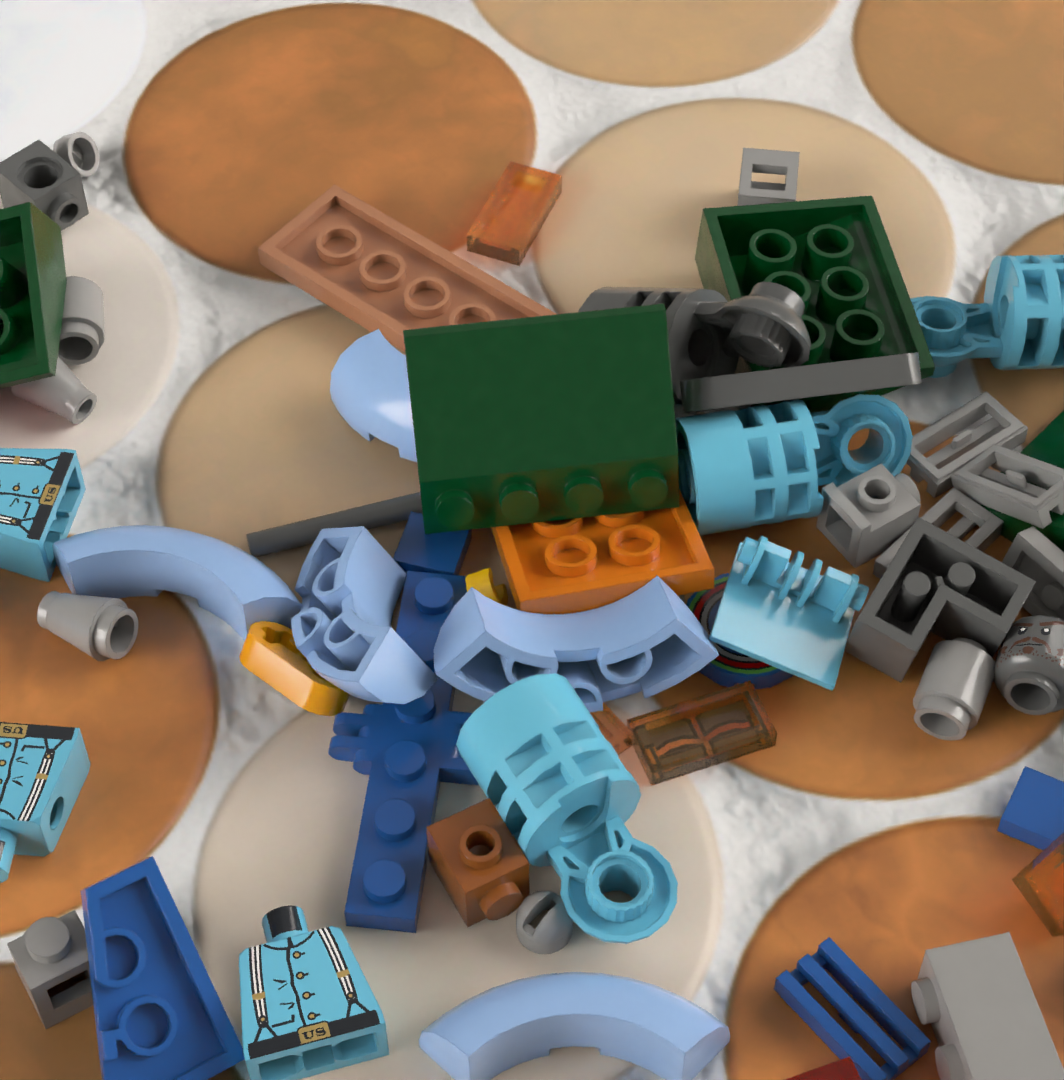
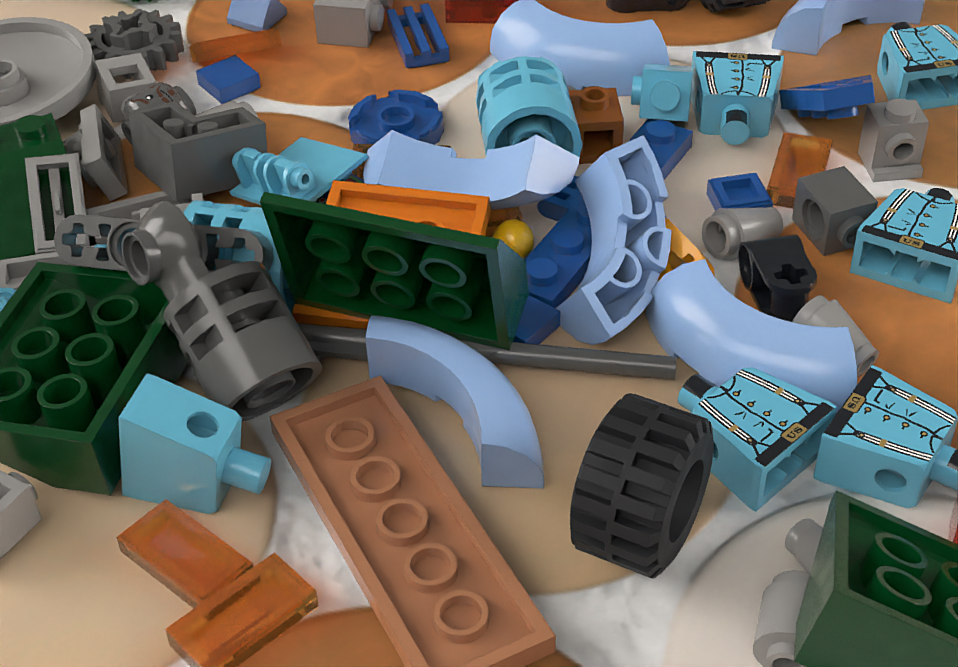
camera: 155 degrees left, 10 degrees down
none -> clear orange tile [116,499,256,619]
none -> medium azure torso [118,373,271,514]
none -> blue tile [348,89,444,153]
none -> black tyre [570,393,714,579]
none -> medium azure brick [631,63,693,122]
none -> medium azure torso [678,367,837,512]
none -> light grey cone [702,207,783,261]
none -> blue tile [706,173,773,210]
none -> black piece [738,235,817,322]
none -> clear orange tile [766,132,833,208]
none -> dark grey brick [792,166,878,256]

